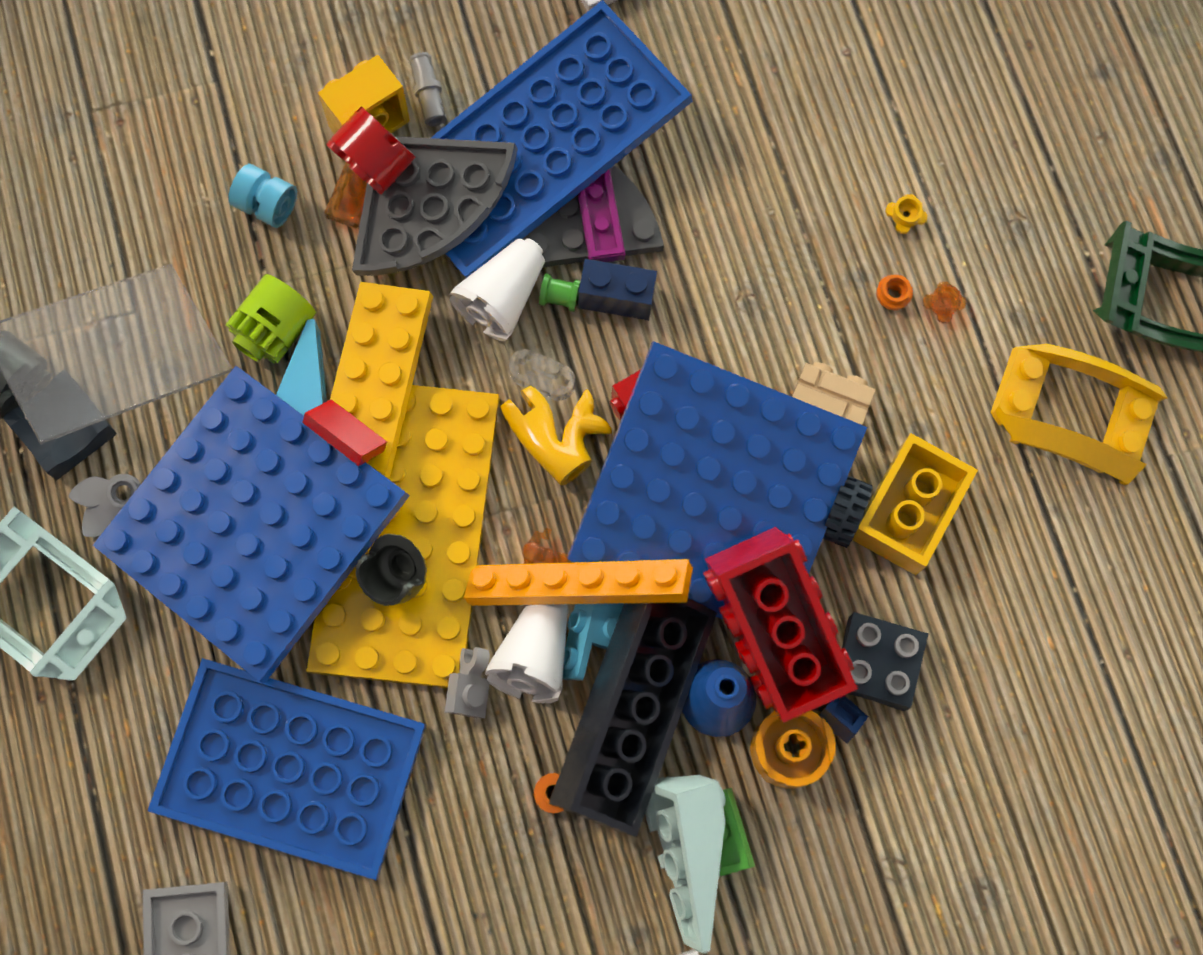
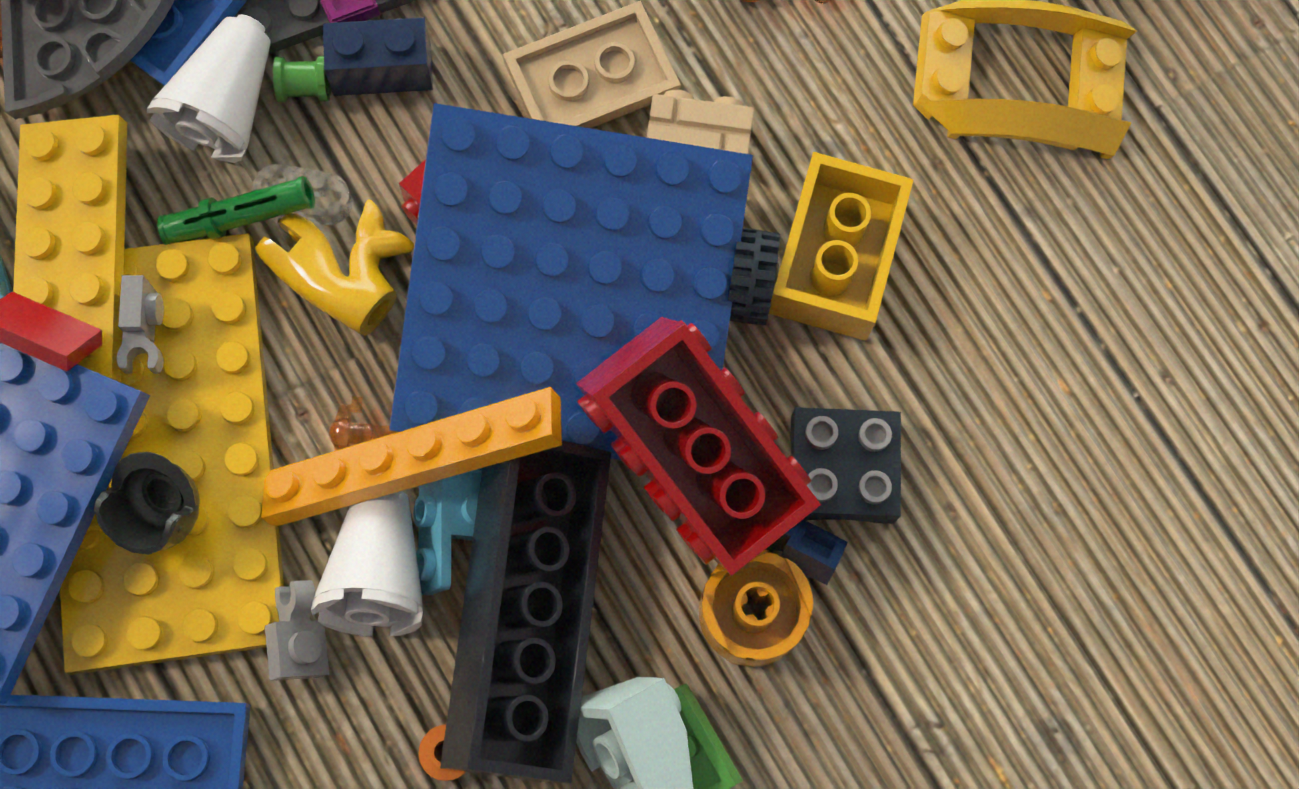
camera: 15 degrees left, 0 degrees up
blue cone [682,659,757,737] -> none
none -> light grey plate [117,275,164,374]
none -> green pin [157,176,315,245]
none -> tan plate [503,1,681,128]

